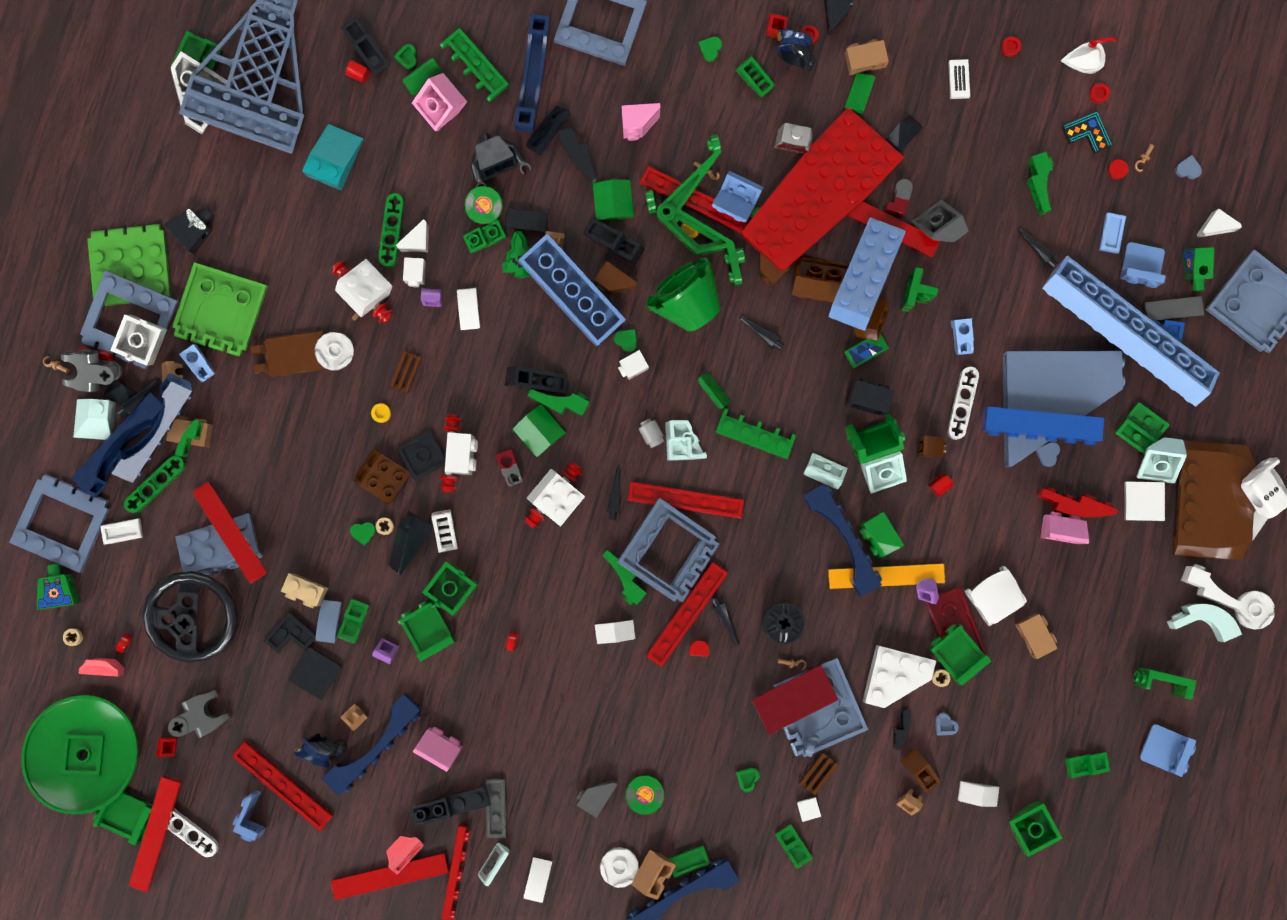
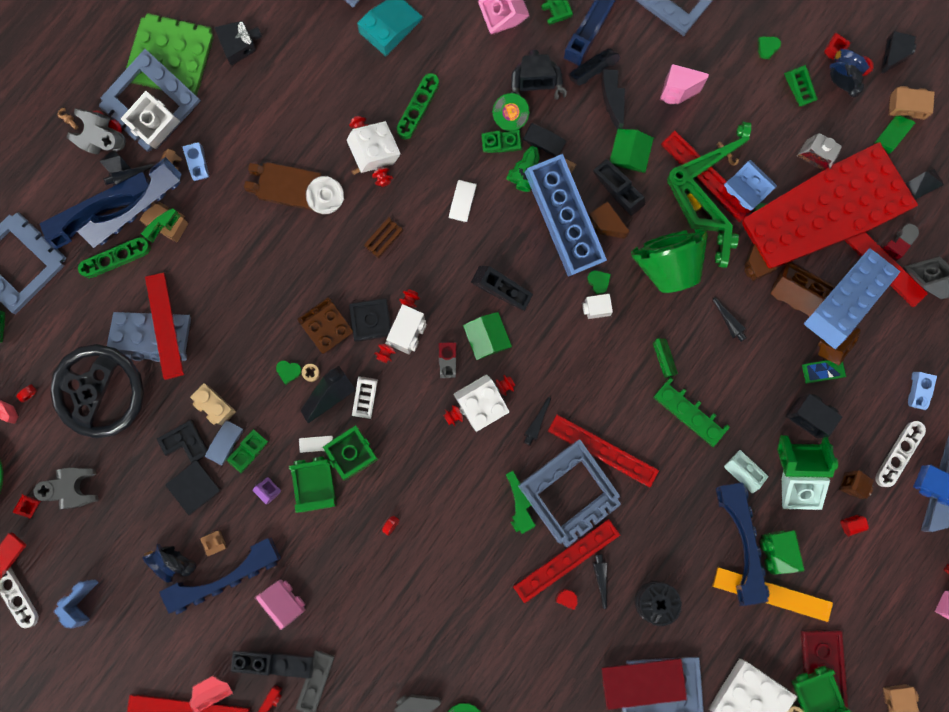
camera: 20 degrees right, 5 degrees down
light aqua slope [74,399,116,440] -> none
white tile [101,518,143,545] -> none
bright green hinge [172,263,268,357] -> none
red tile [232,741,334,831] -> none
yellow tile [371,403,391,423] -> none
white slope [396,219,429,252] -> none
white brick [403,257,426,287] -> none
medium lavender brick [421,288,443,307] -> none
green slope [528,389,590,417] -> none
white slope [595,620,635,644] -> none
light grey brick [639,419,664,448] -> none
green tile [645,190,657,214] -> none
light aqua slope [665,420,707,461] -> none
medium nougat hand [778,658,807,670] -> none
green bracket [901,267,938,312] -> none
medium lavender brick [916,578,939,604] -> none
white piece [964,566,1027,626] -> none
none -> white sticker [299,436,333,453]

